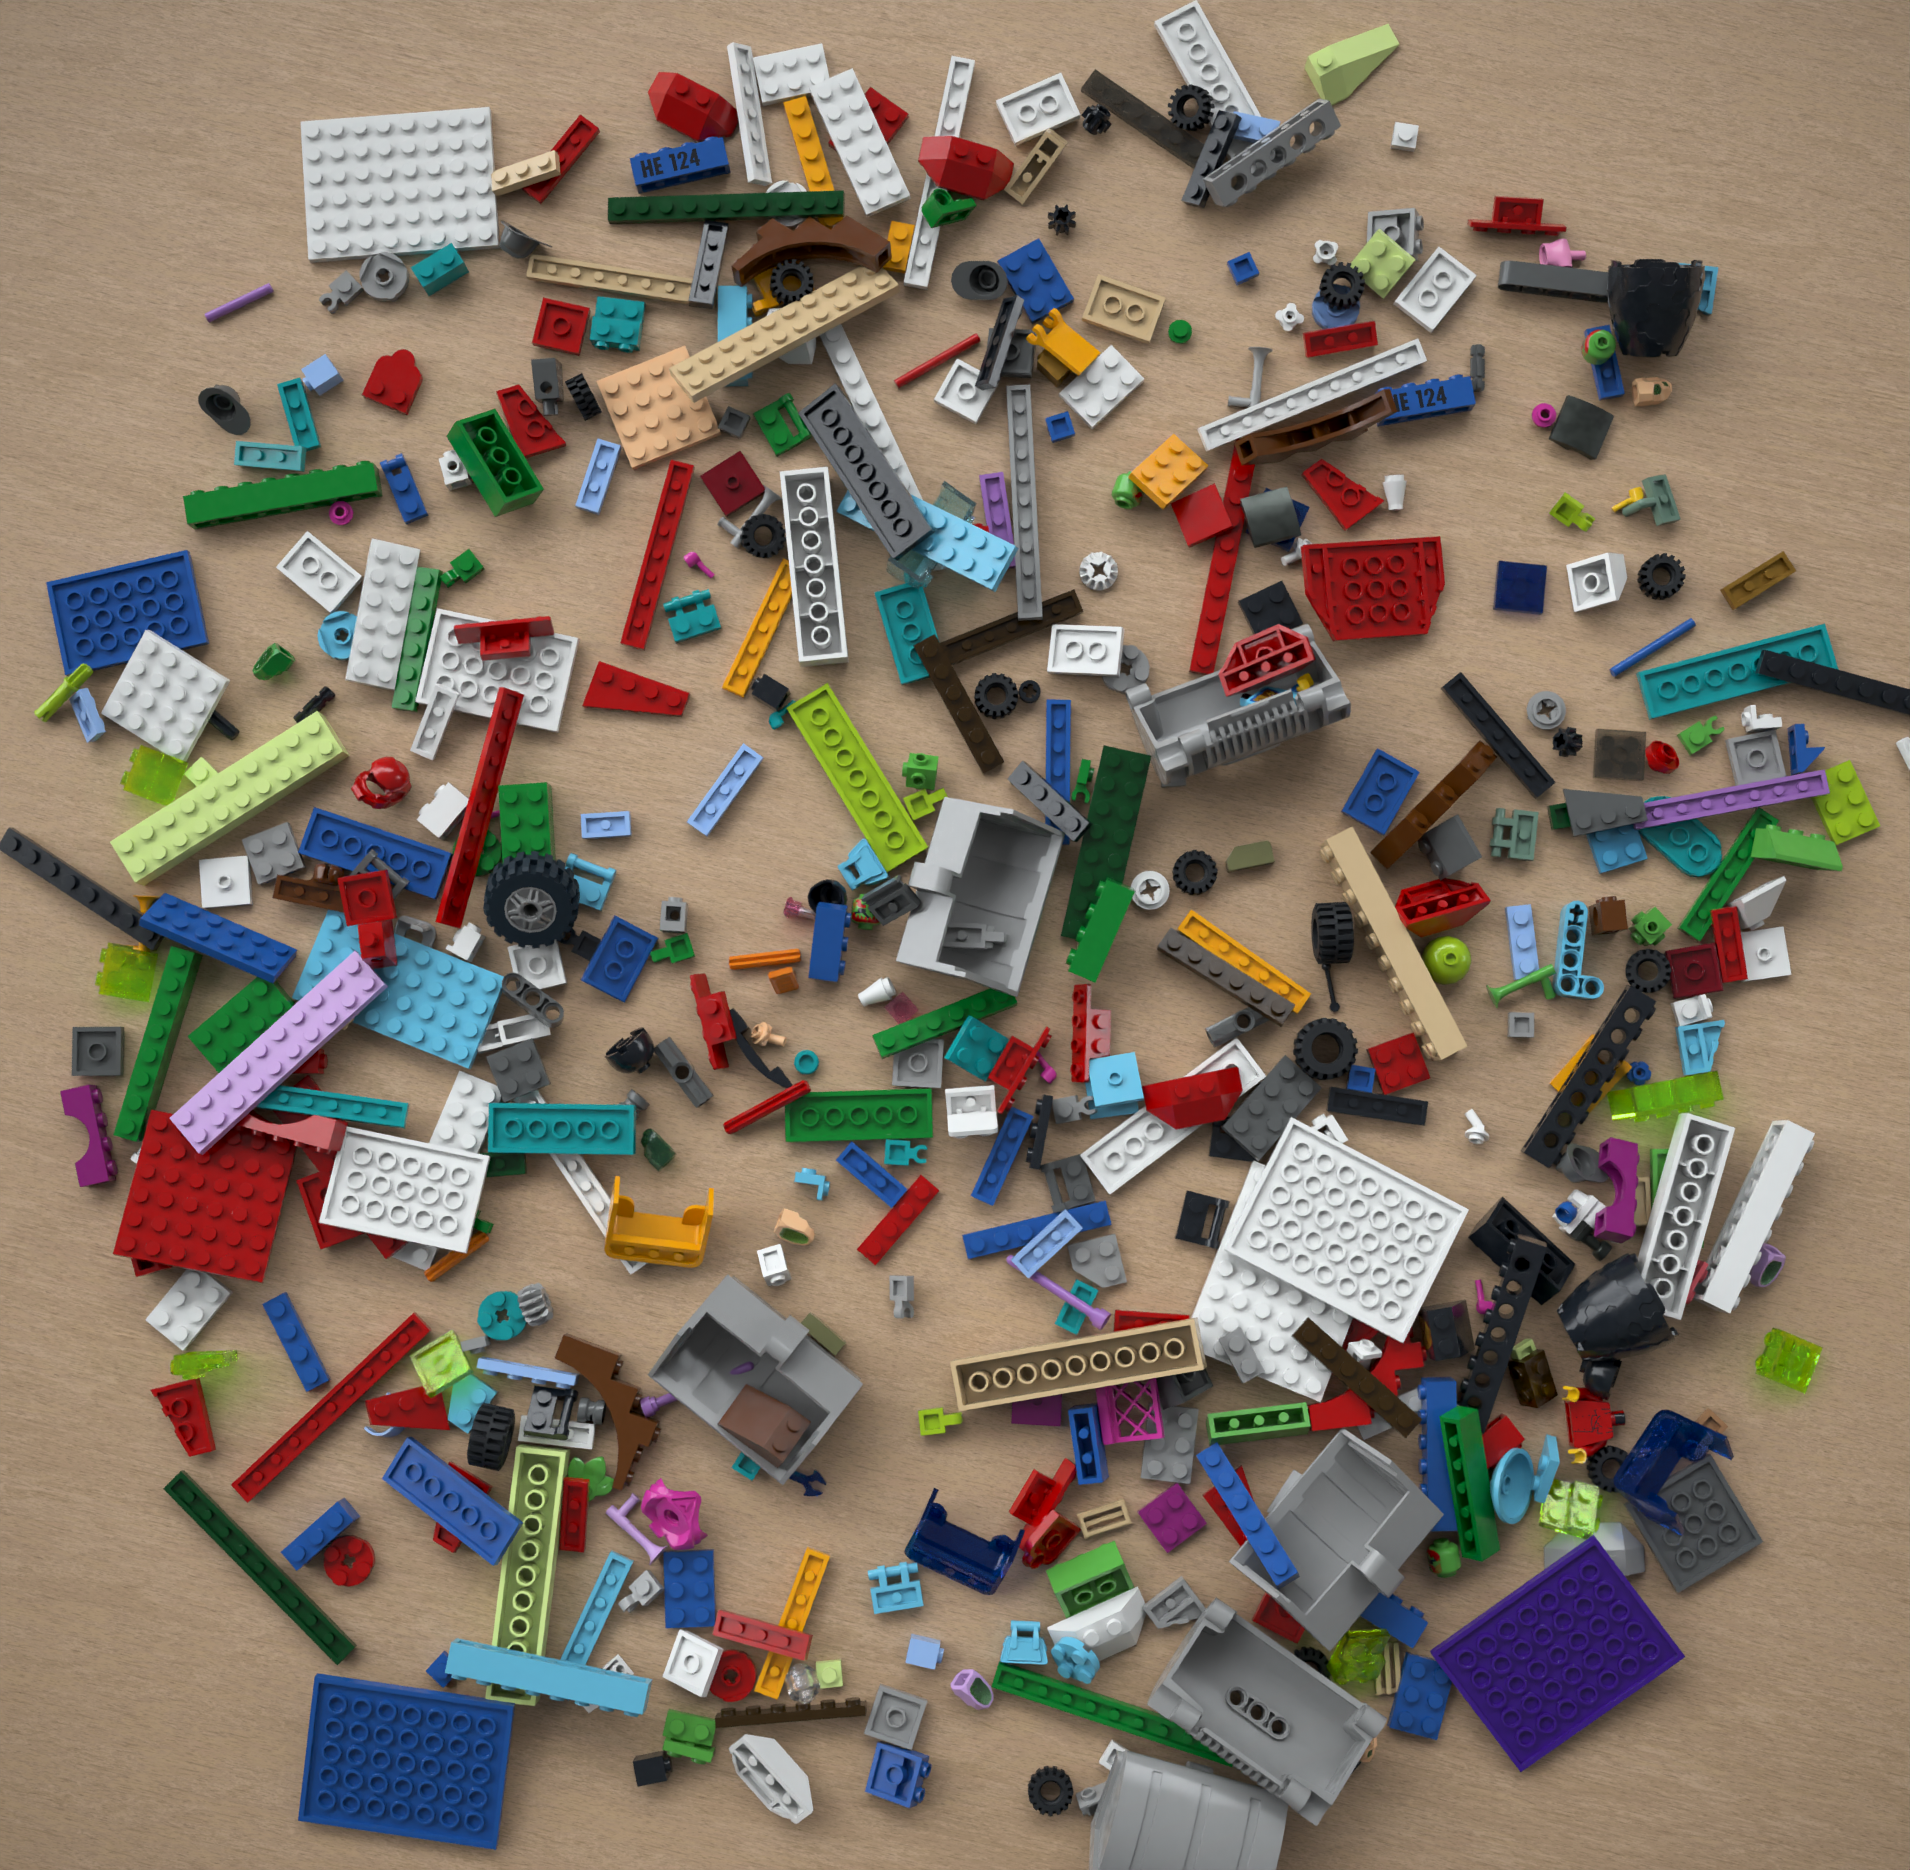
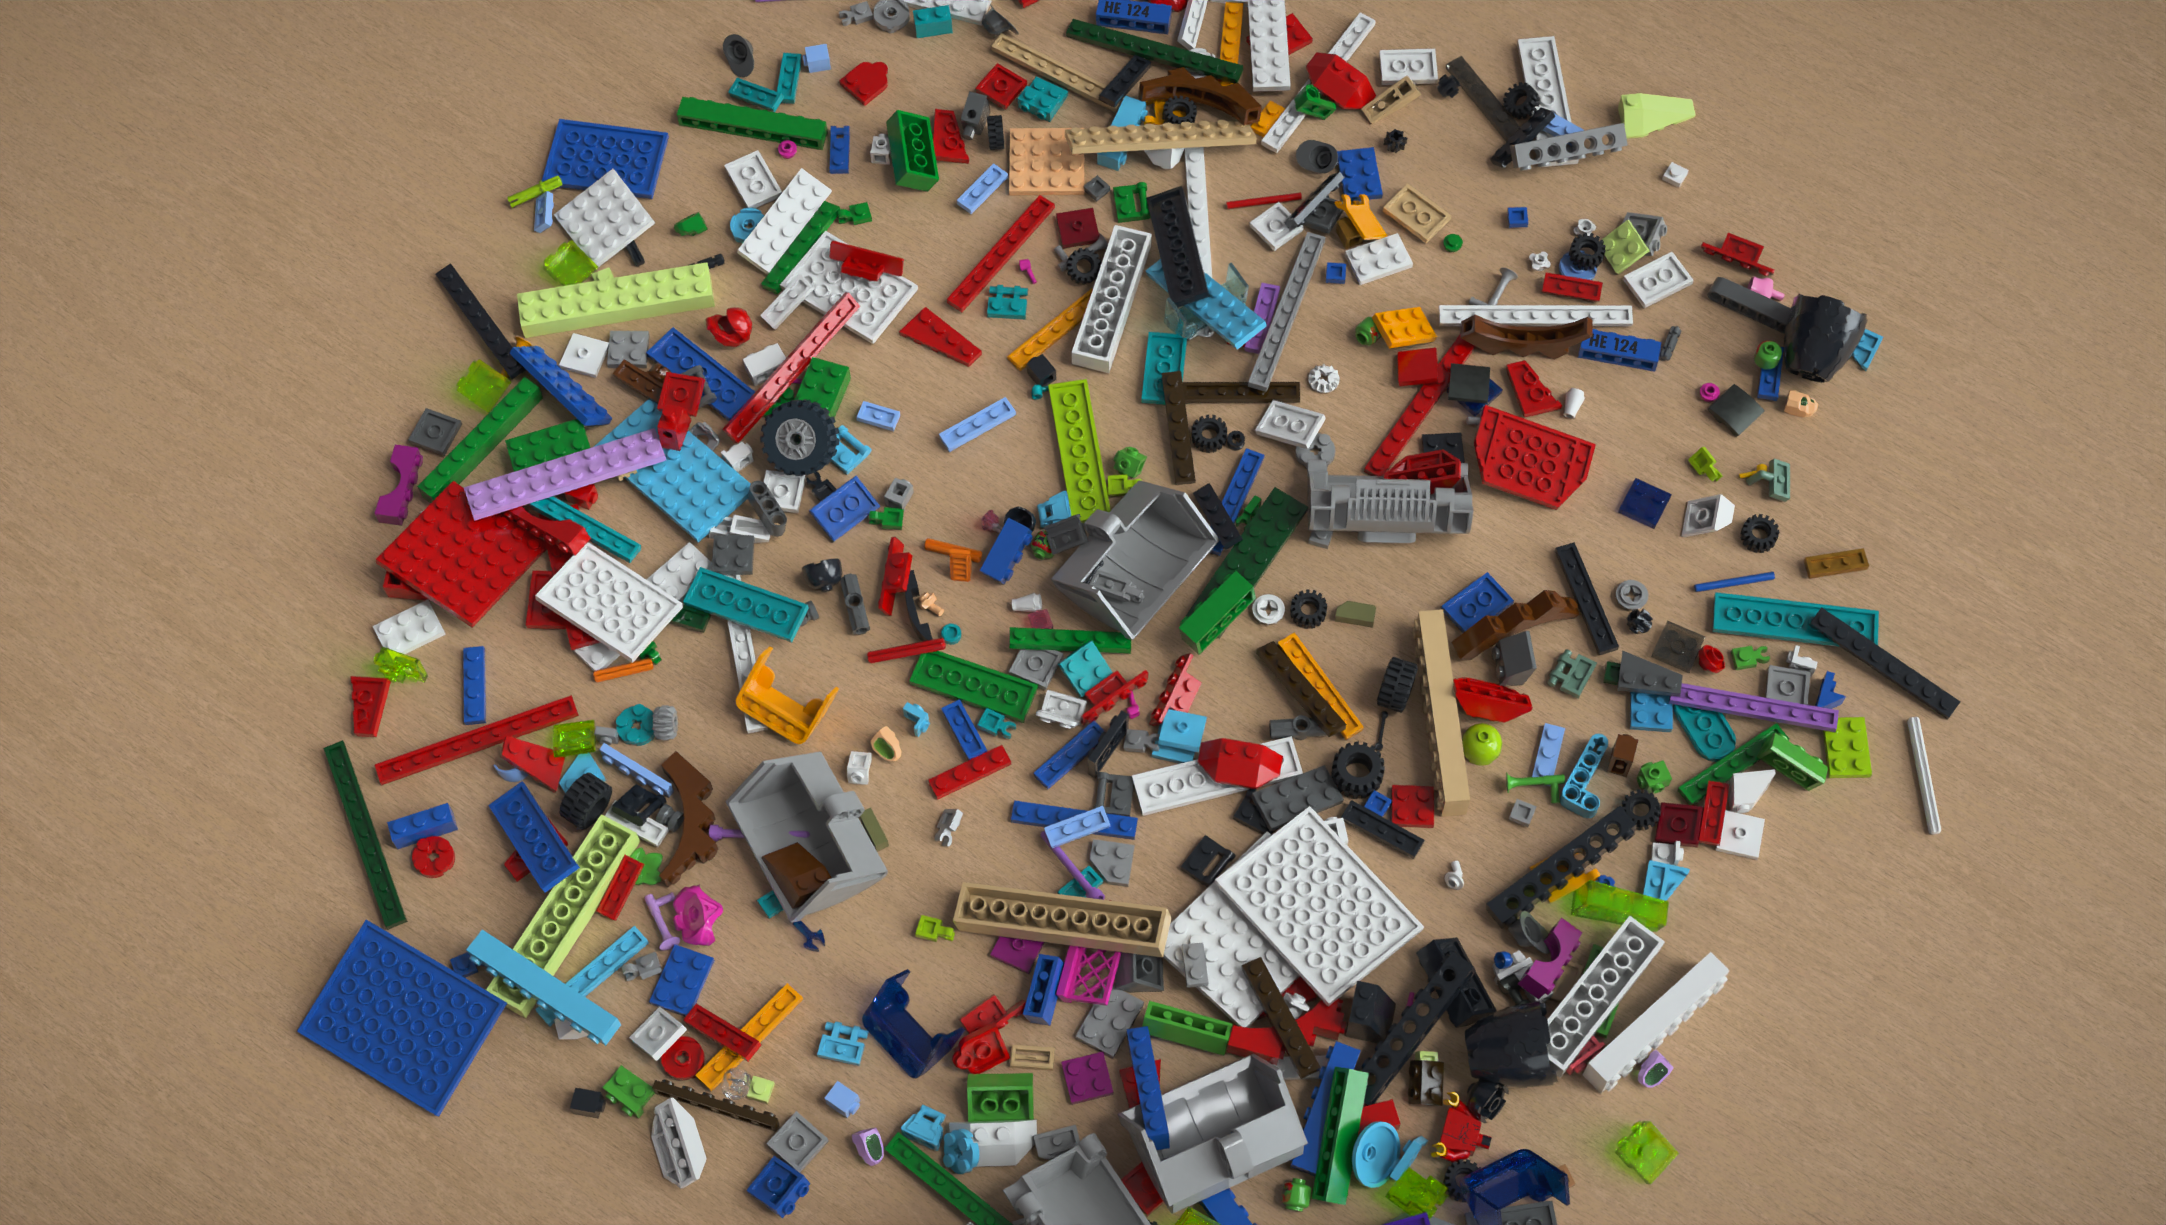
camera: 20 degrees right, 20 degrees down
clear green rock [641,1128,677,1171] -> none

